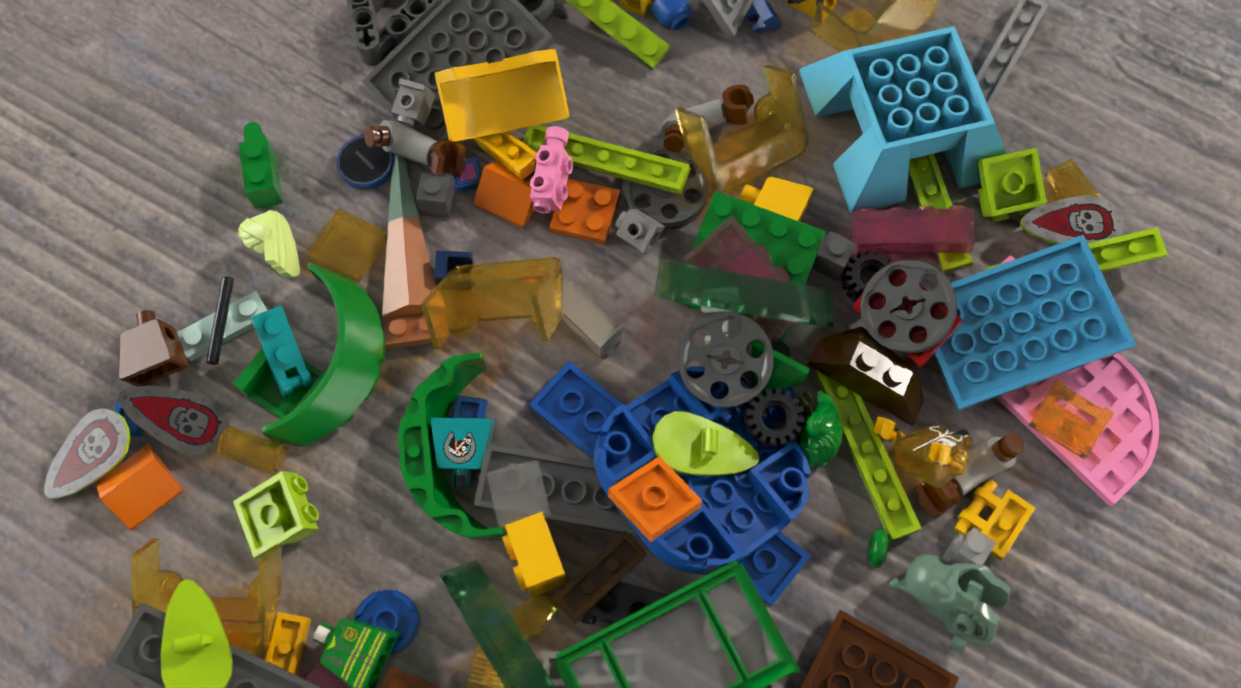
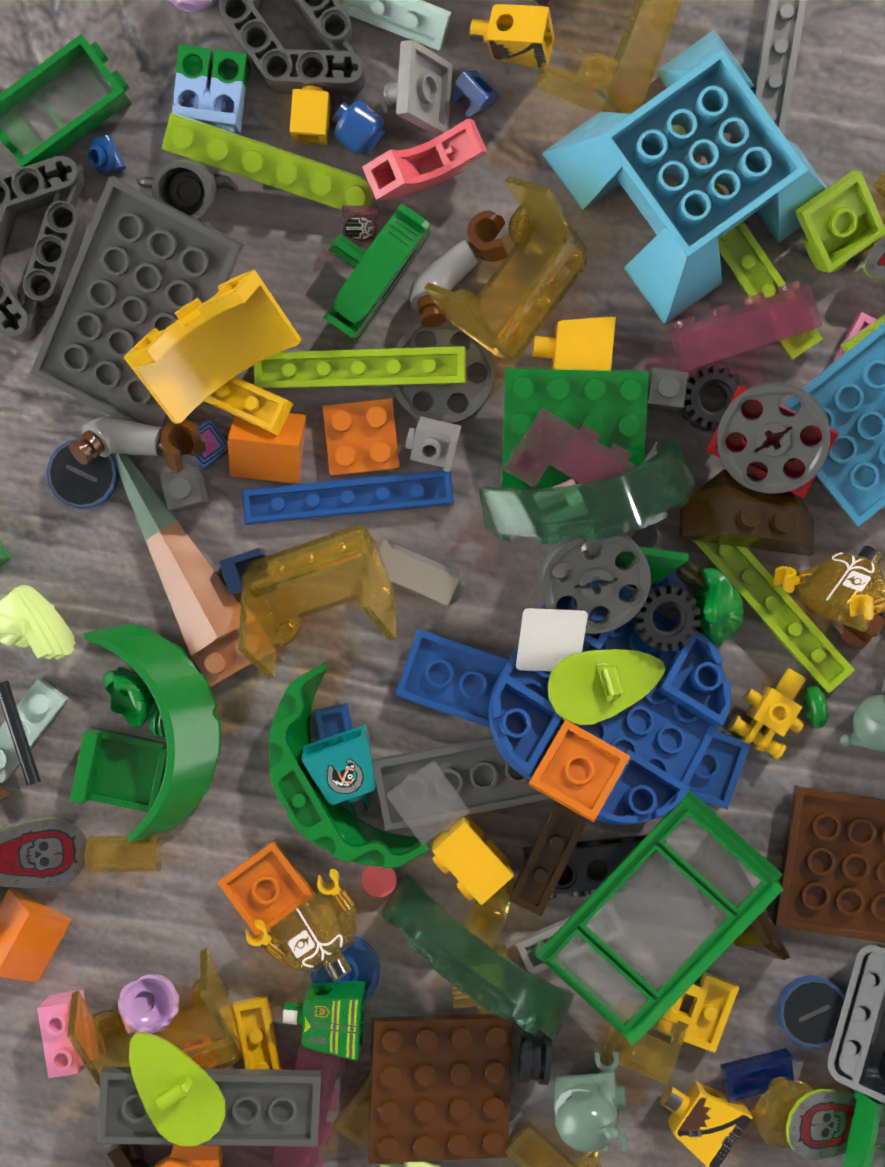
camera: 20 degrees left, 20 degrees up
lime plate [233,471,319,558] -> none
teal plate [250,306,313,397] -> none
clear yellow tile [308,208,388,283] -> none
light grey brick [391,78,436,127] -> none
bright pink brick [530,126,573,214] -> none
none -> bright pink window [37,990,95,1078]
none -> green hair [103,667,166,738]
none -> lavender hair [118,974,179,1034]
none -> orange plate [217,839,316,935]
none -> blue tile [241,470,454,525]
none -> clear yellow torso [245,869,357,982]
none -> green piece [323,204,430,341]
none -> tile [342,206,379,242]
none -> coral arch [362,118,488,200]
none -> coral tile [362,865,397,897]
none -> white sticker [516,608,588,671]
none -> yellow piece [728,668,806,760]

